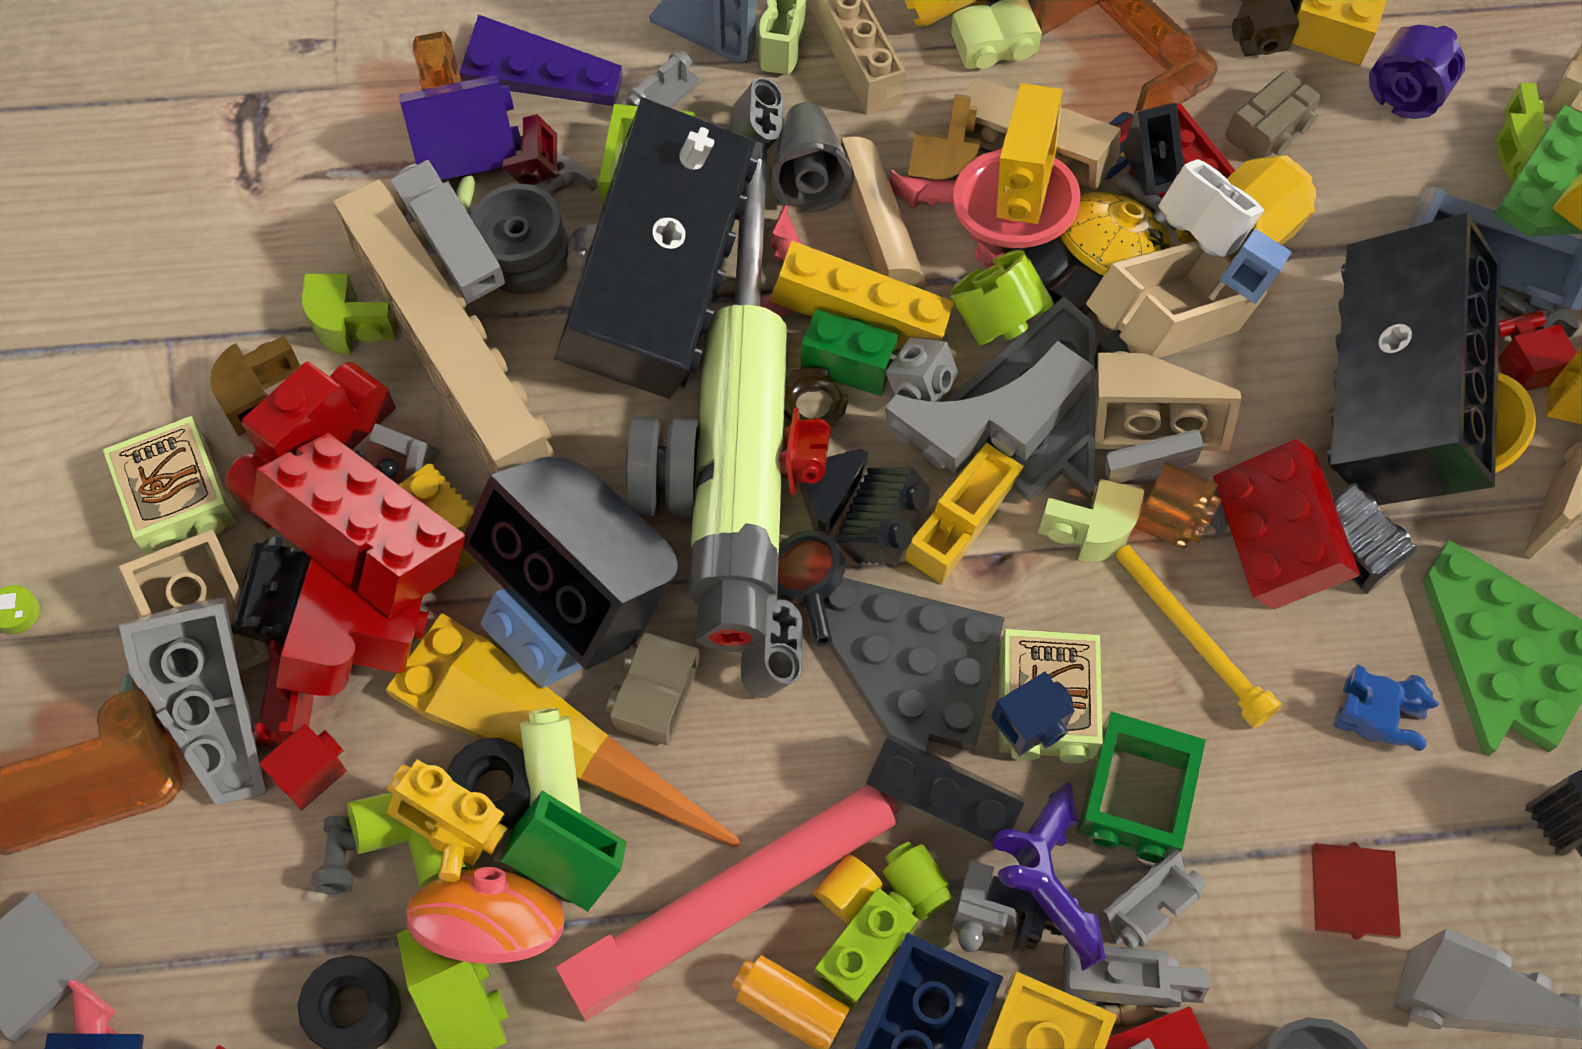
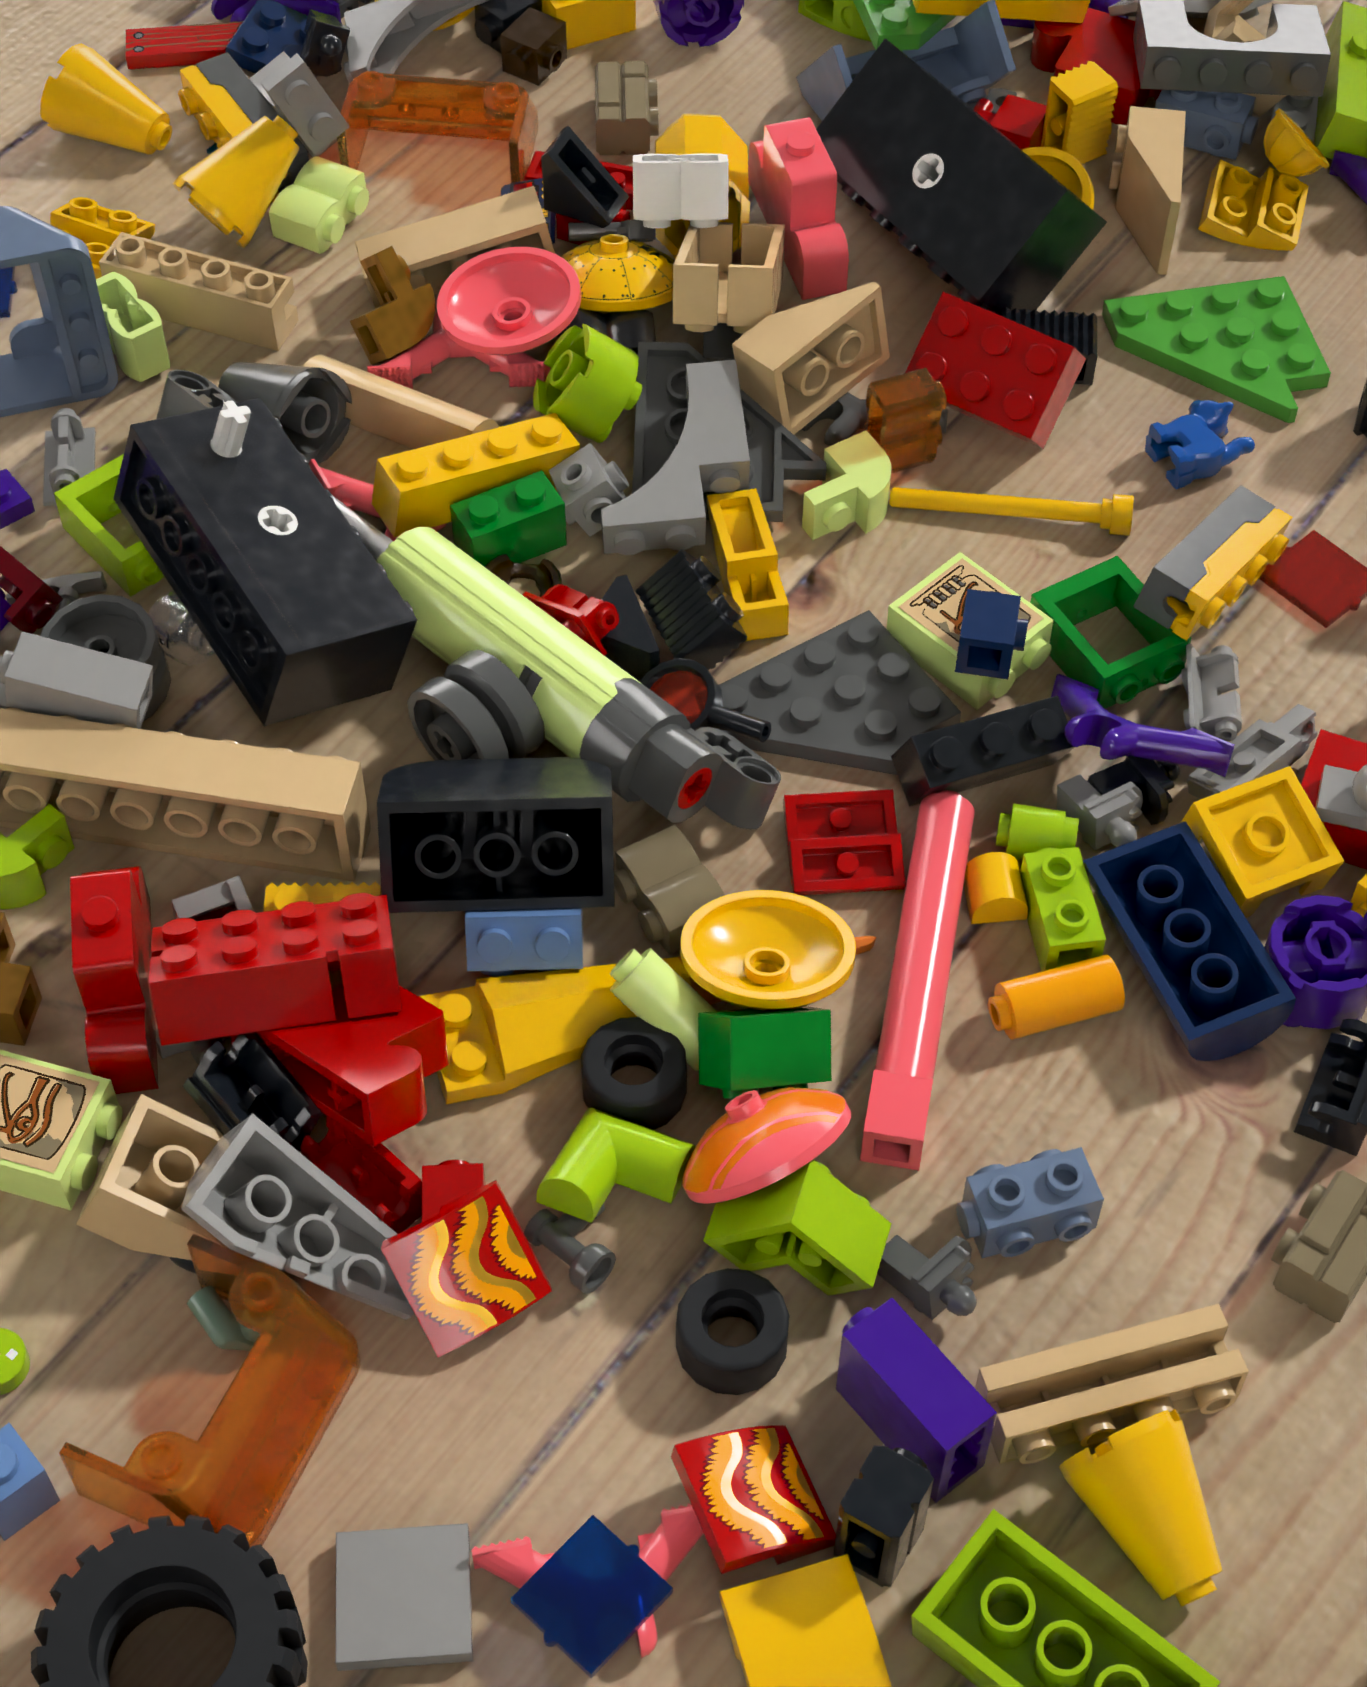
camera: 45 degrees left, 10 degrees down
yellow brick [386,759,508,882] -> none
yellow window [996,83,1063,224] -> none
light grey tile [1104,429,1204,483] -> none
medium blue brick [1219,228,1291,304] -> none
none -> slope [381,1180,552,1358]
none -> yellow dish [680,890,856,1011]
none -> coral brick [748,117,849,300]
none -> red slope [783,789,906,895]
none -> piece [1133,485,1293,641]

